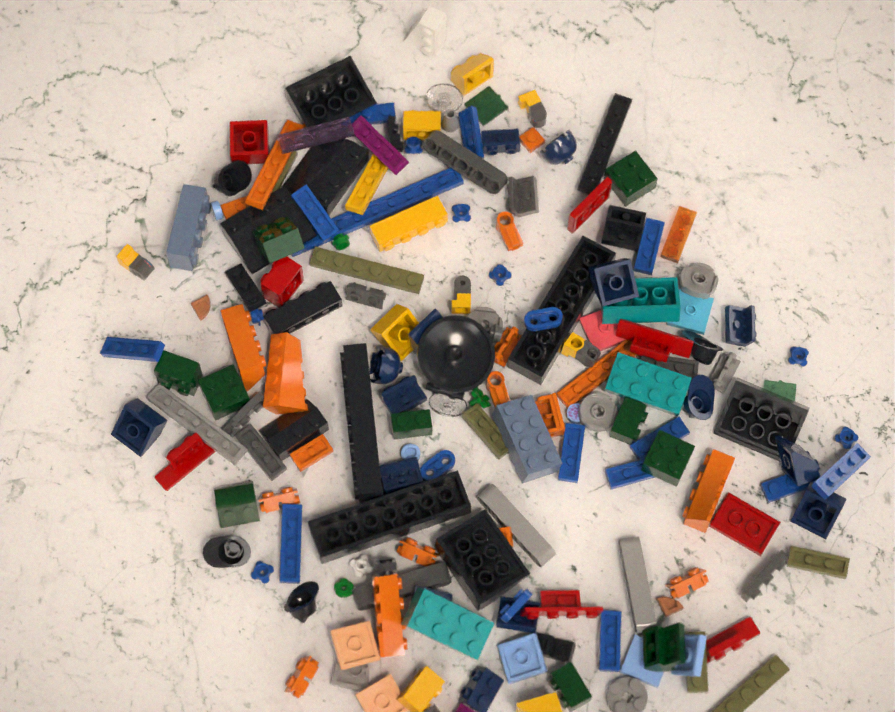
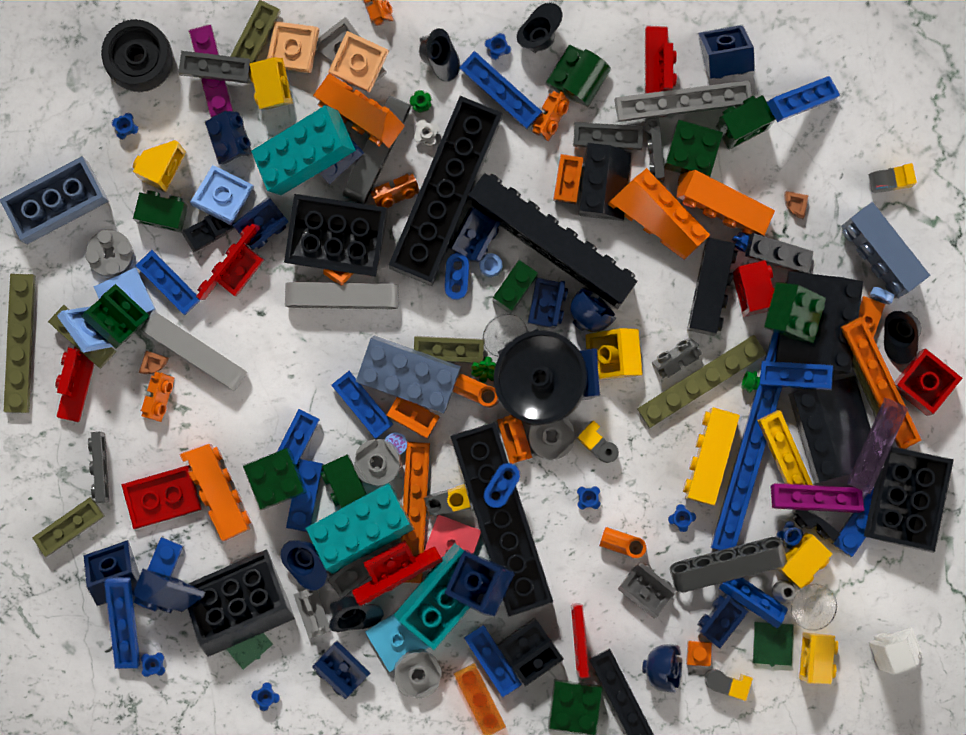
camera: 130 degrees right, 15 degrees up
black plate [376,559,397,575] -> none
dark grey plate [488,324,503,343] -> none
blue plate [500,588,533,623] -> none

